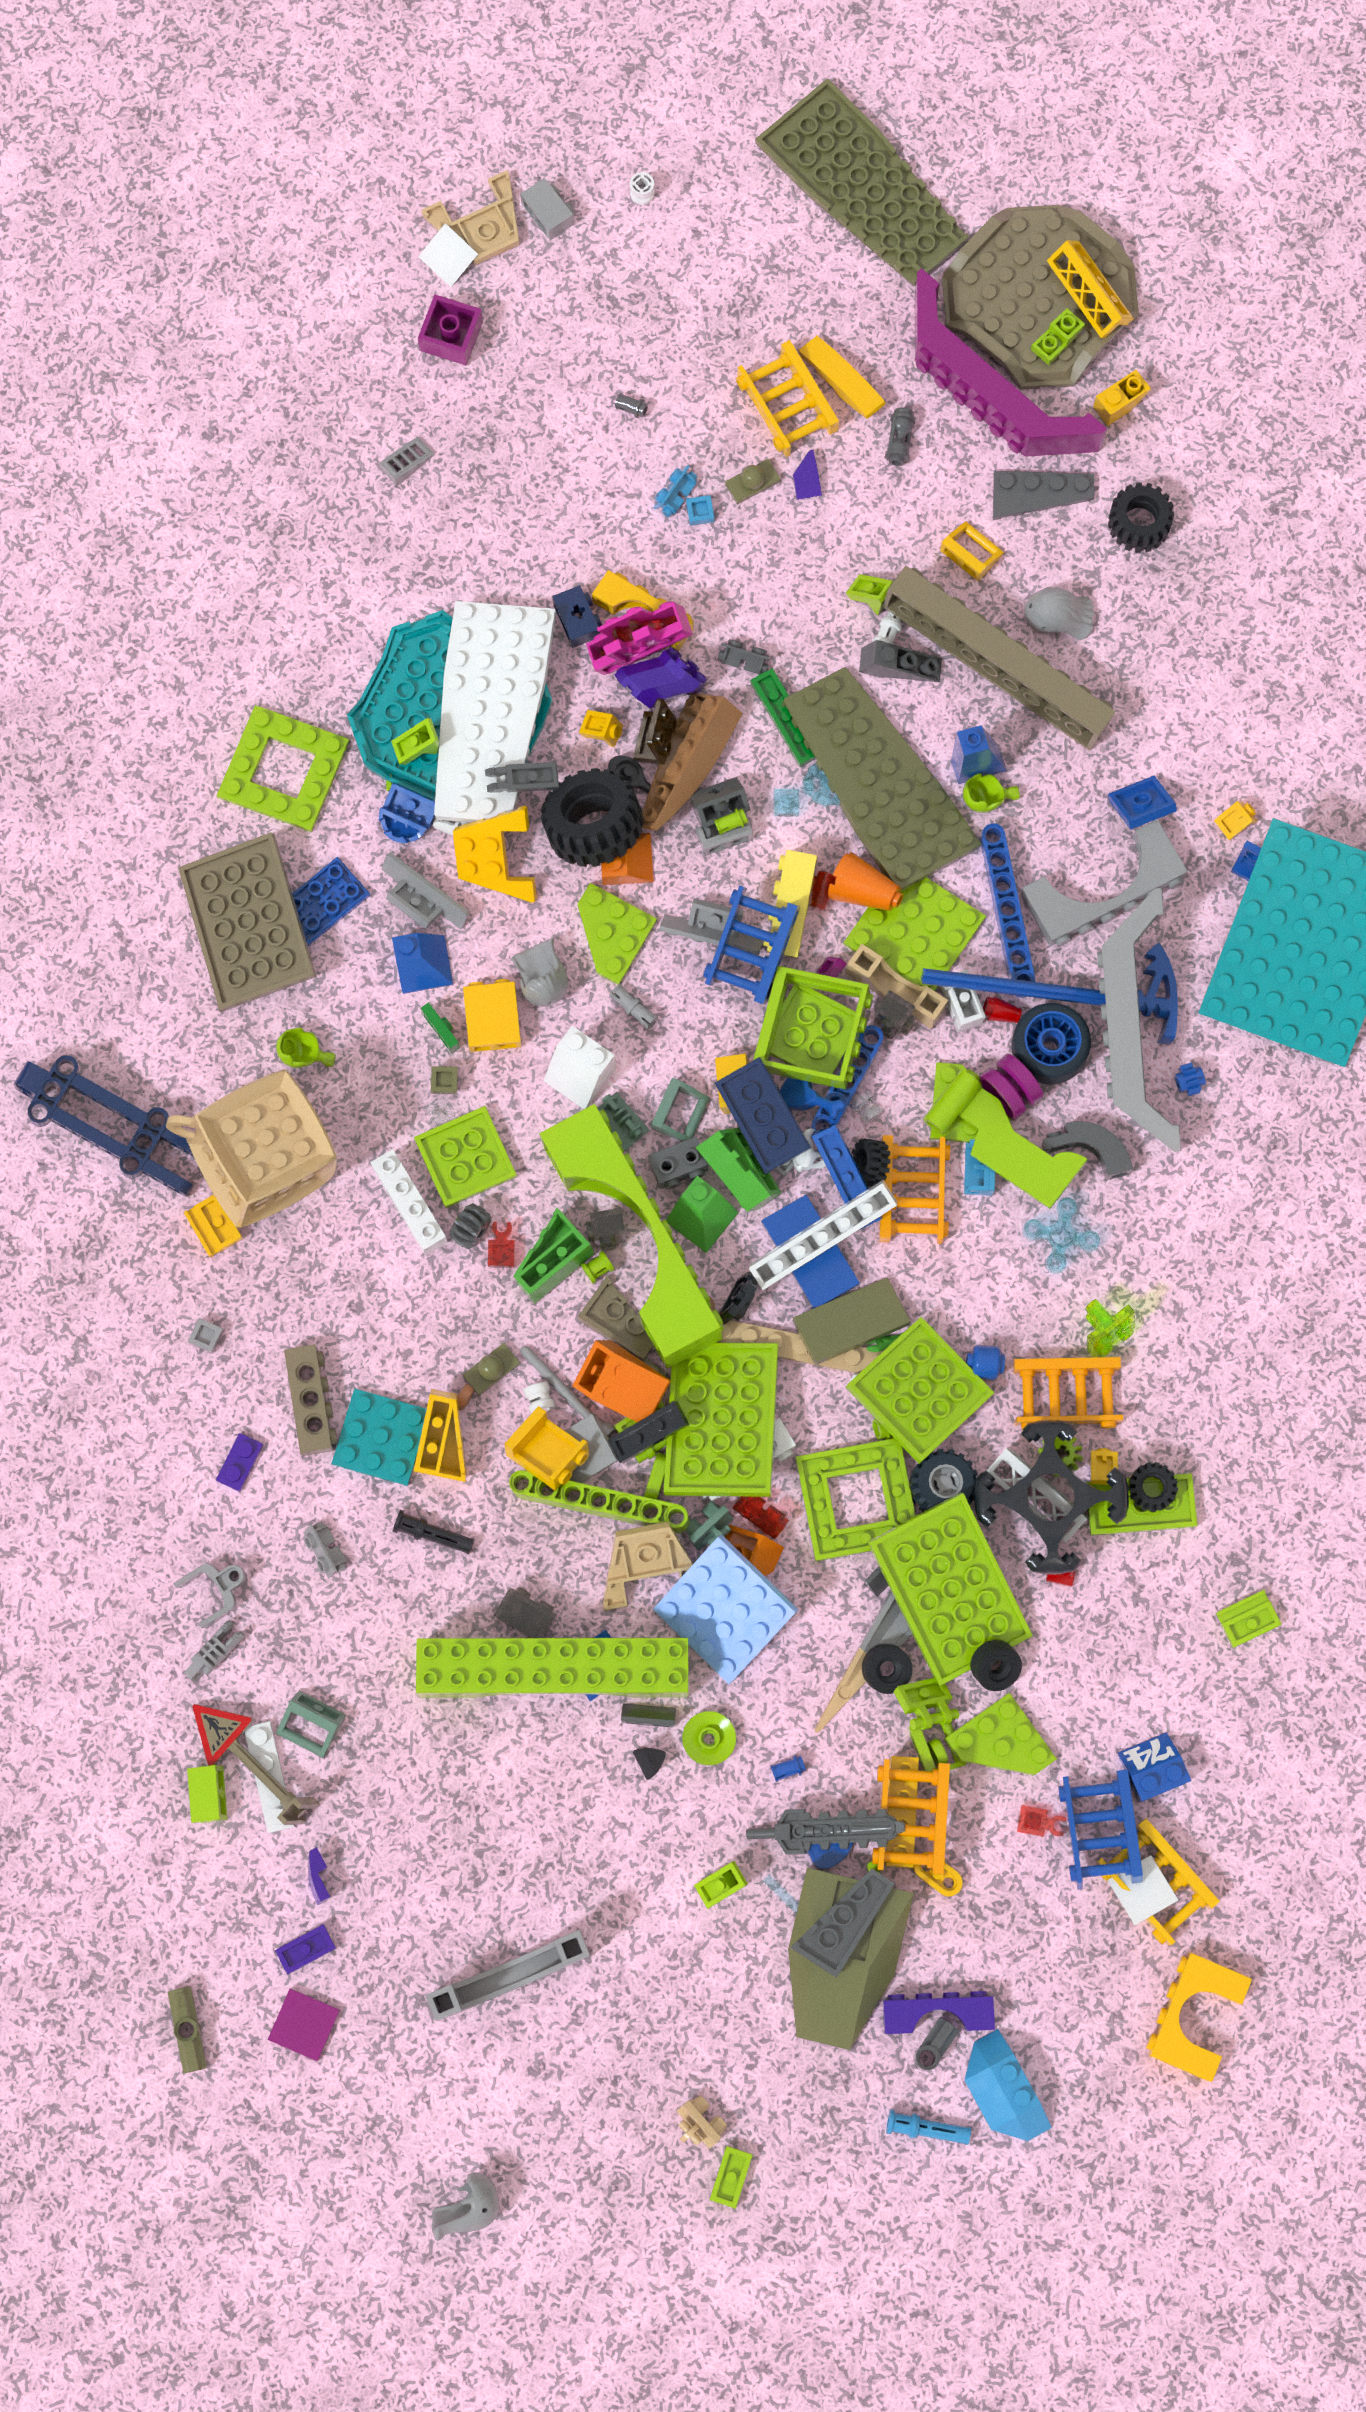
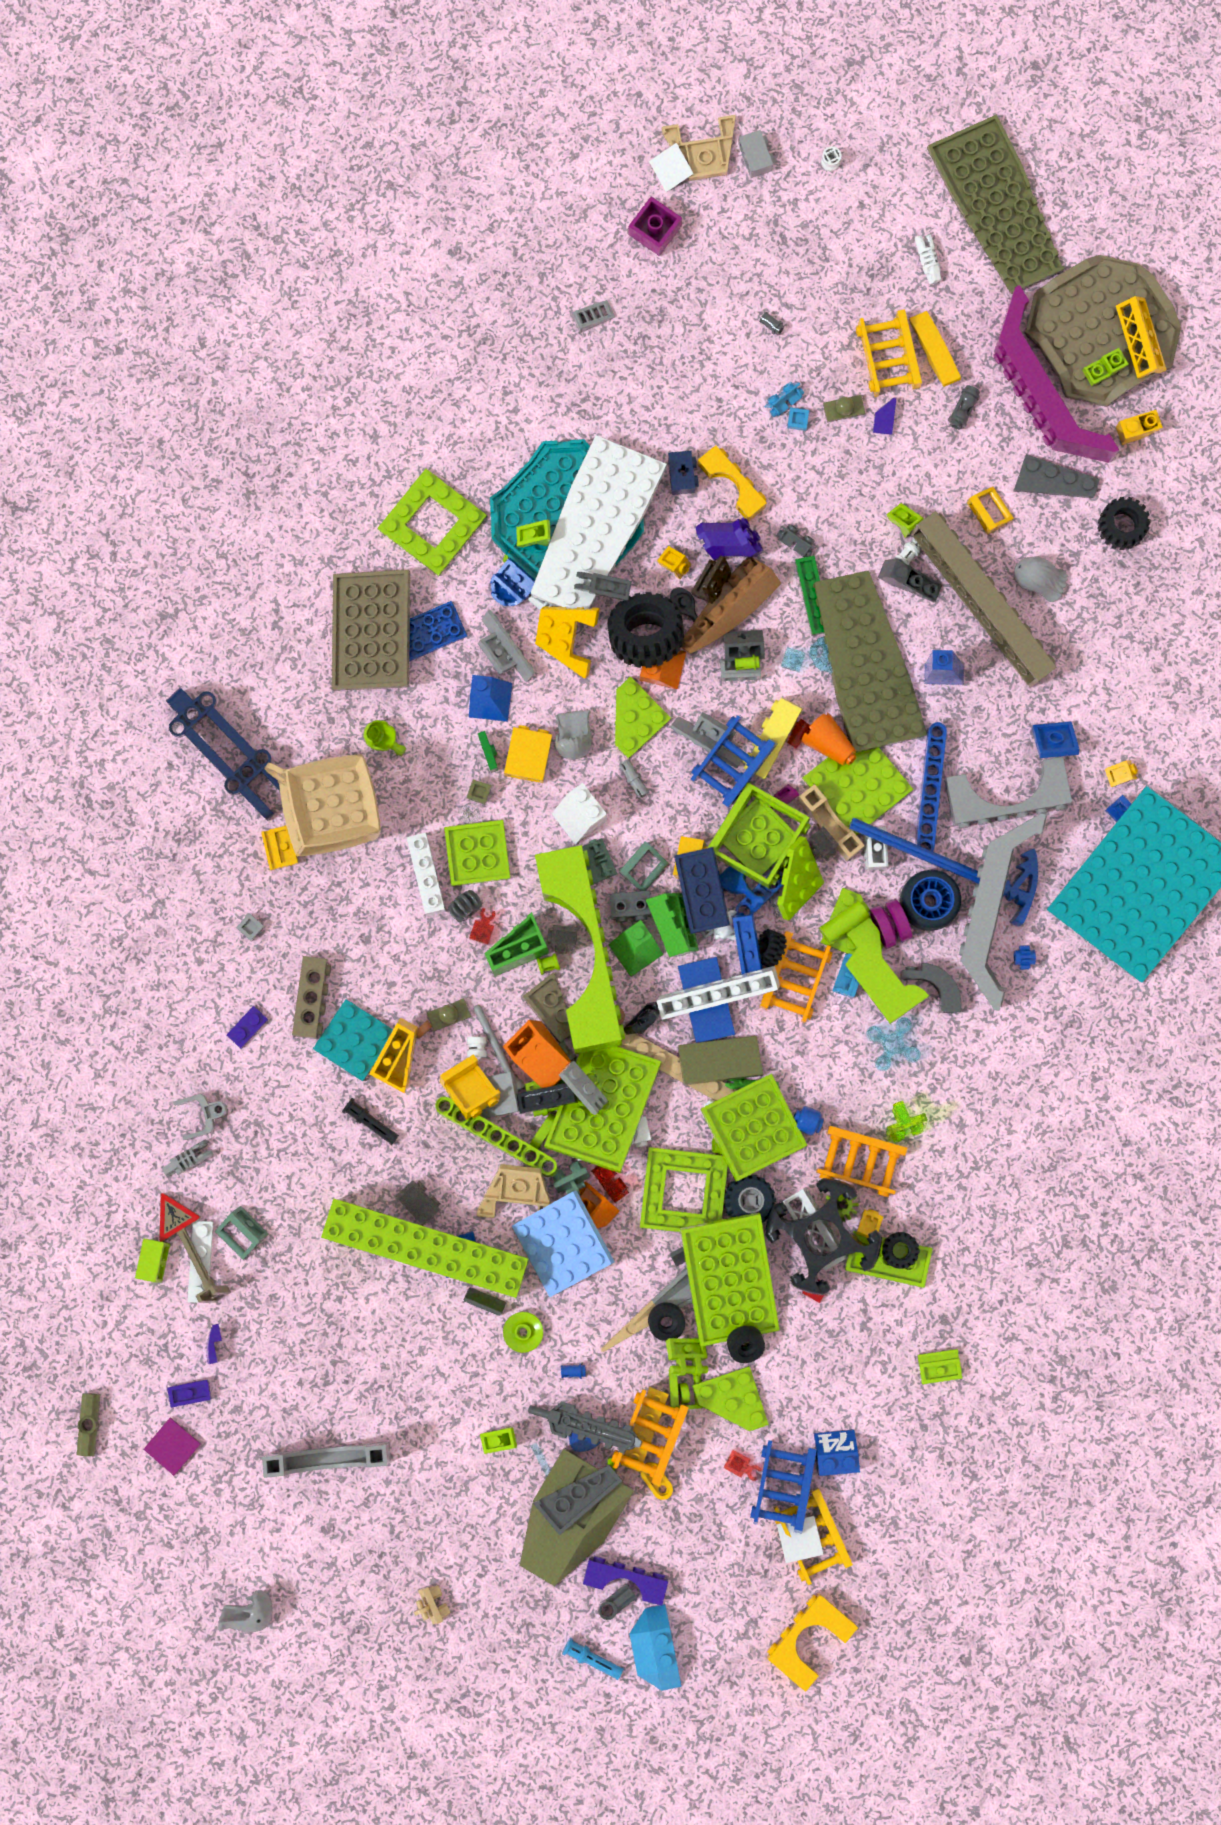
camera: 15 degrees right, 5 degrees up
light grey hinge [303,1521,347,1579] -> none
dark pink piece [586,601,693,675] -> none
black tile [633,1748,666,1780] -> none
lime plate [709,2146,753,2209] -> none
lime hair [963,773,1020,813] -> none
red cone [983,996,1022,1023] -> none
none -> light grey hinge [559,1061,608,1115]
none -> lime plate [777,836,824,920]
none -> white hinge [915,234,941,284]

